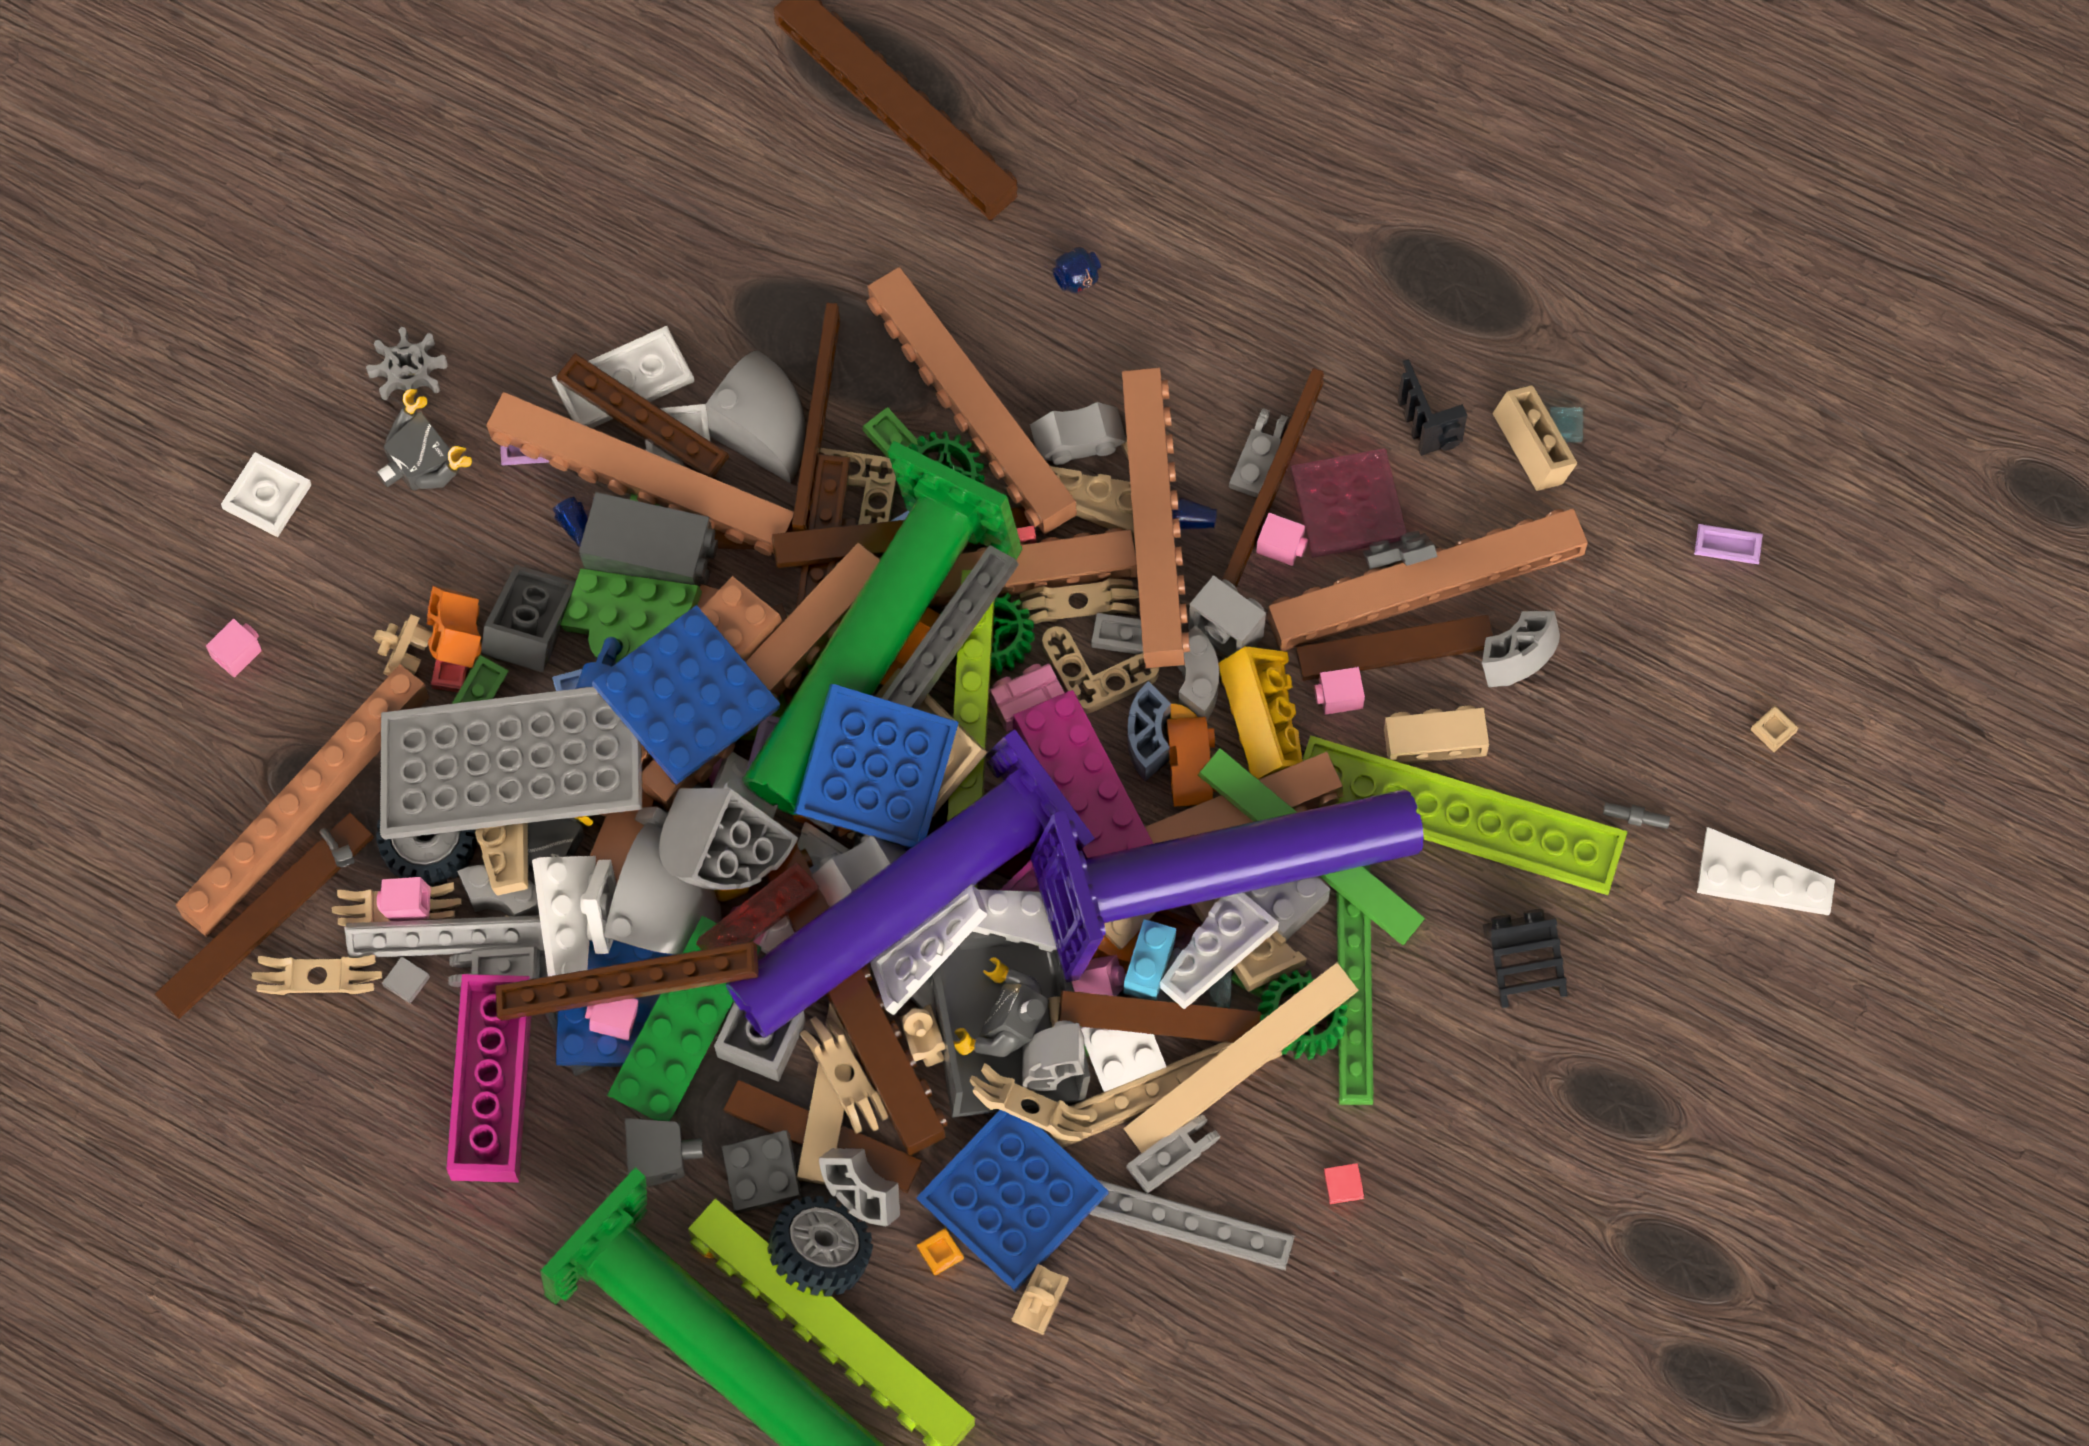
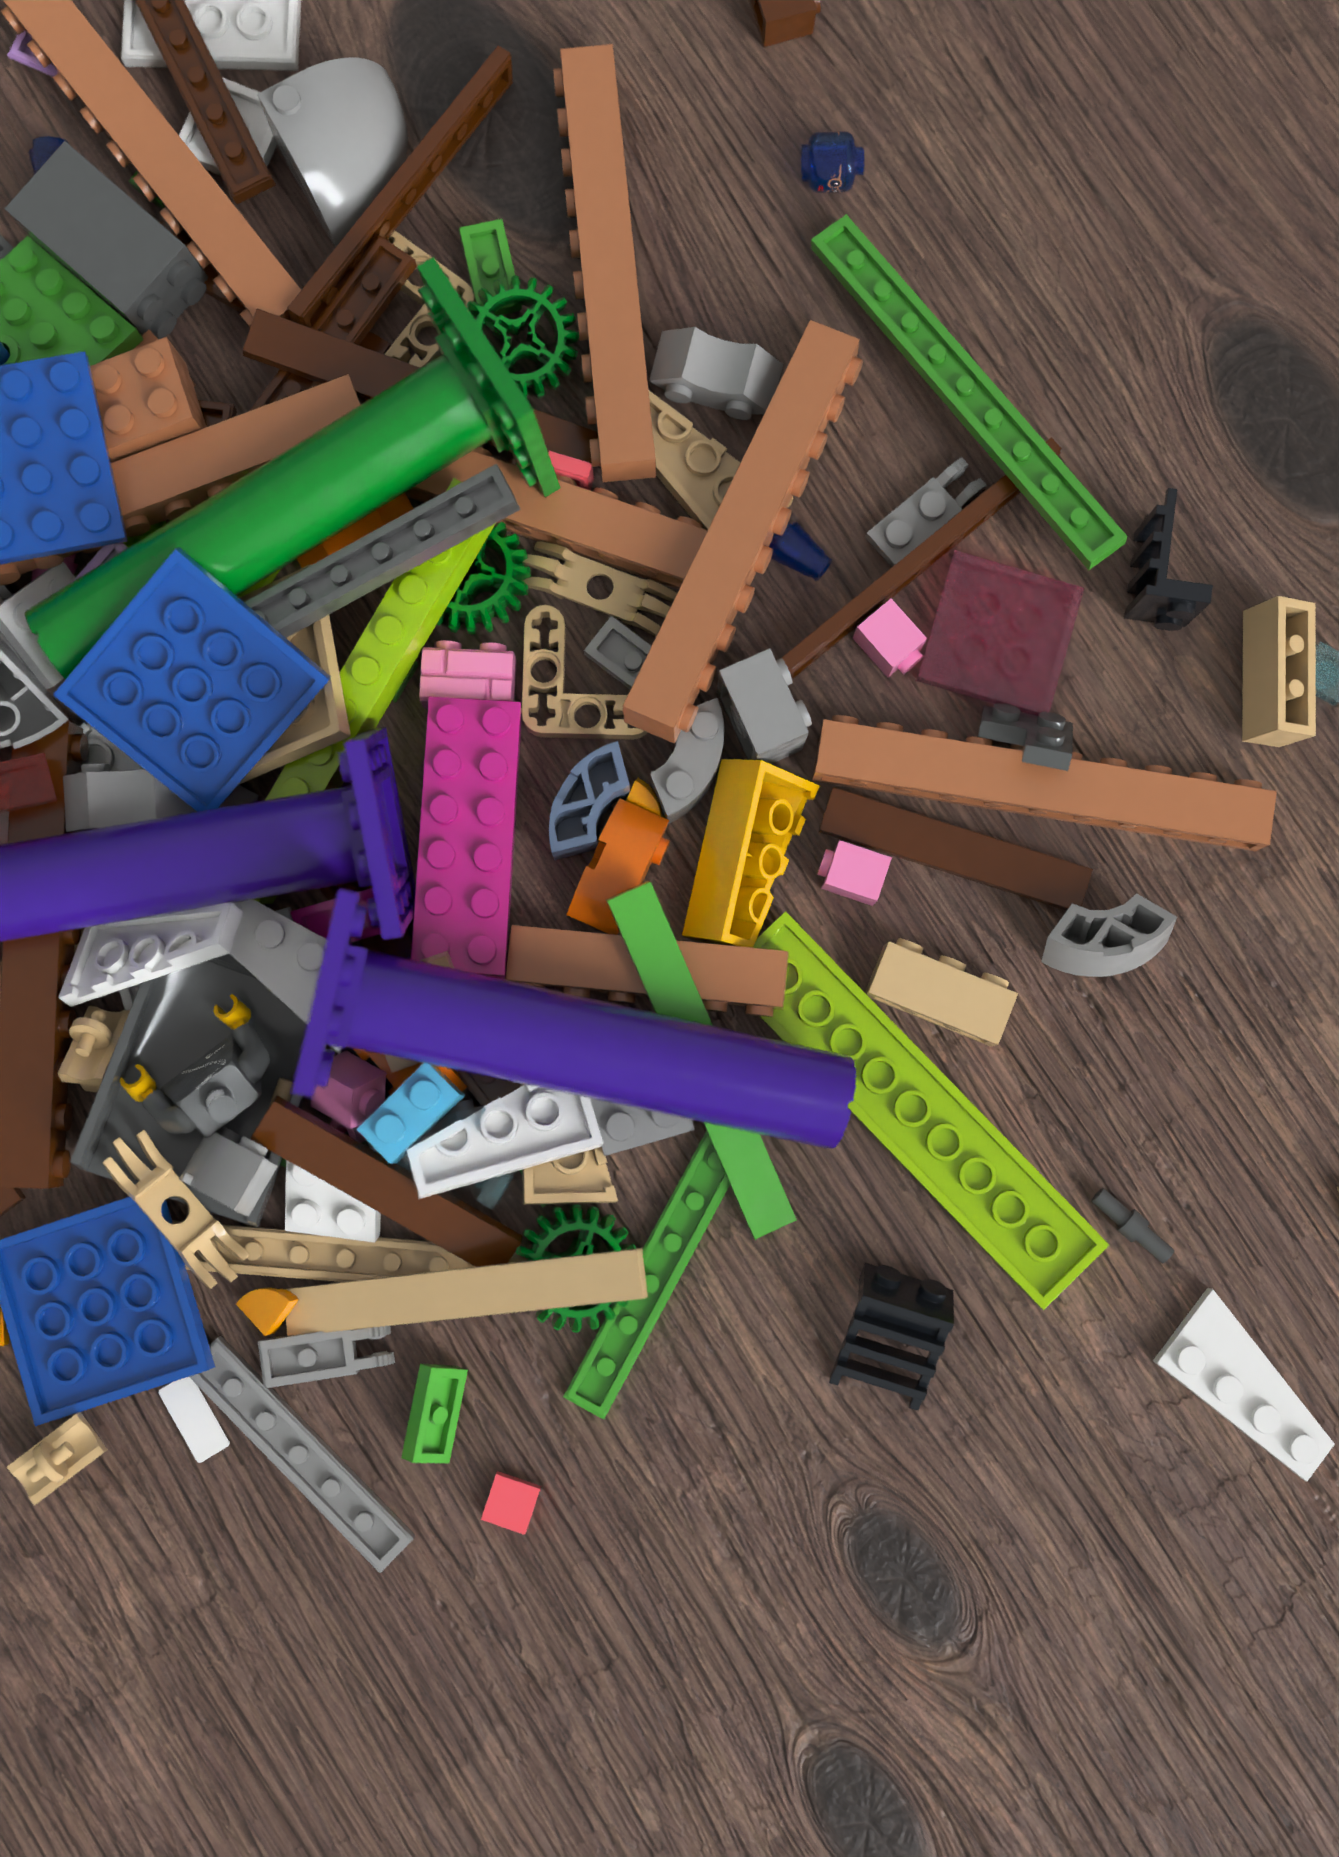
camera: 25 degrees right, 15 degrees up
none -> white sticker [158,1377,230,1463]
none -> light orange tile [236,1288,299,1336]
none -> bright green plate [401,1363,468,1463]
none -> bright green plate [811,214,1128,570]

